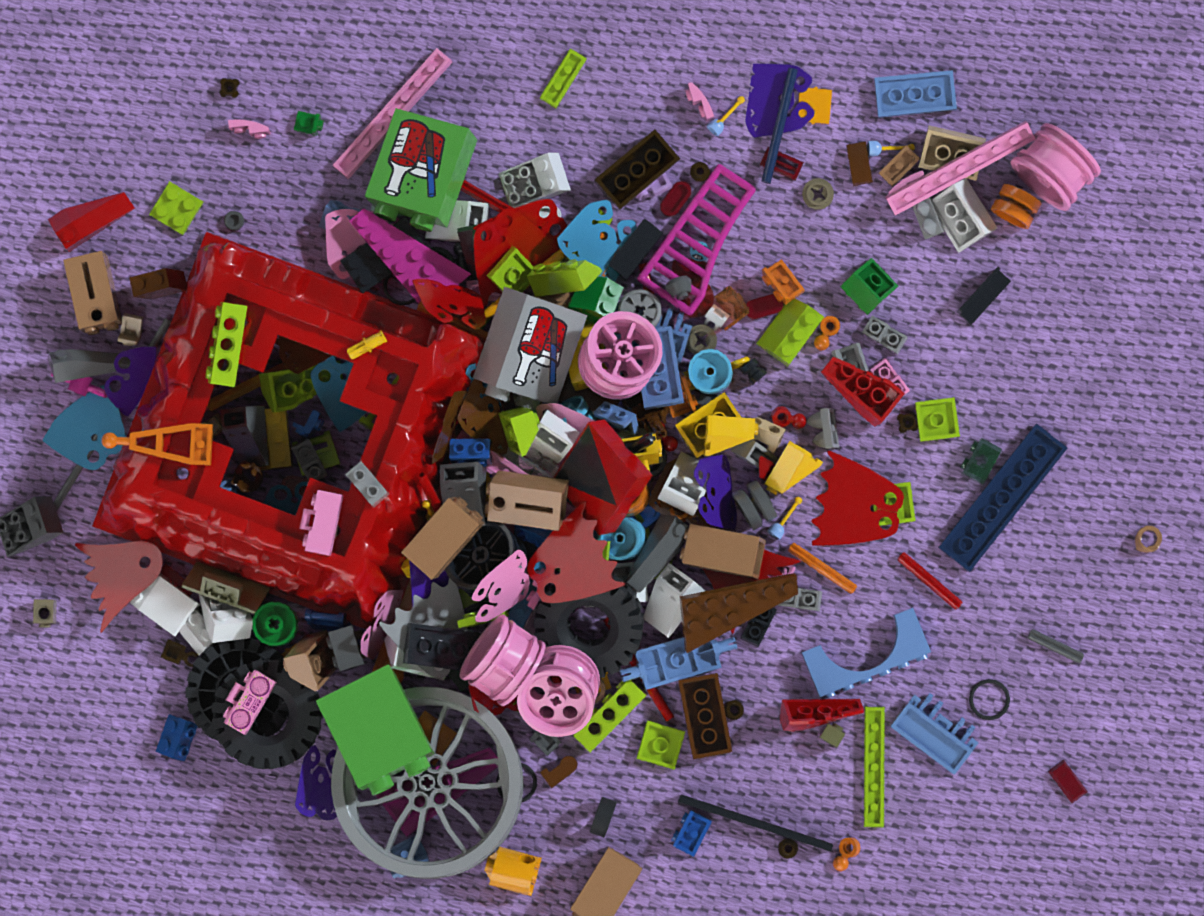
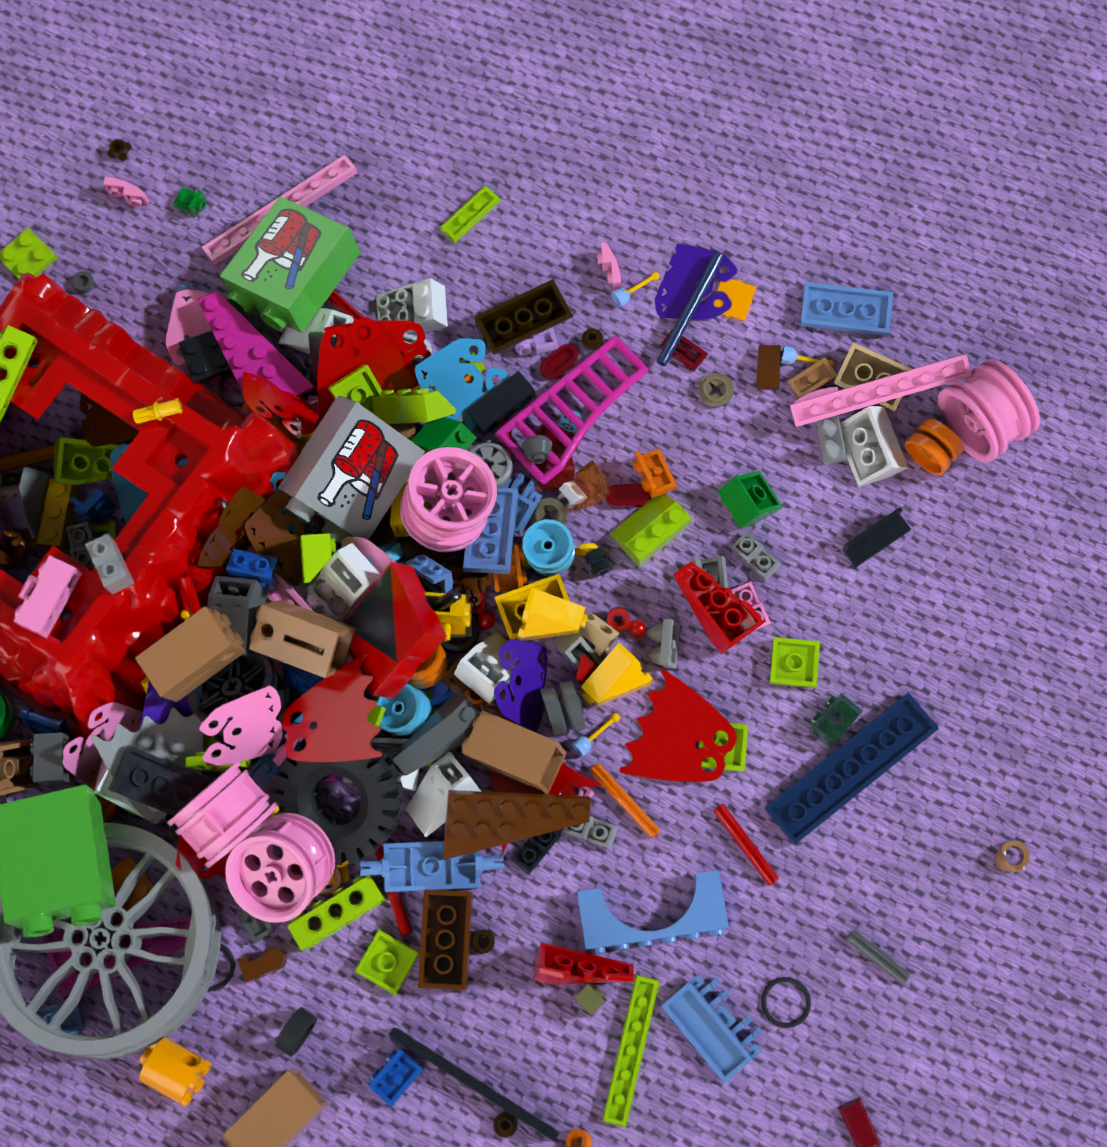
camera: 15 degrees right, 10 degrees down
orange plate [814,316,840,351] -> none
dark brown plate [897,412,918,433] -> none

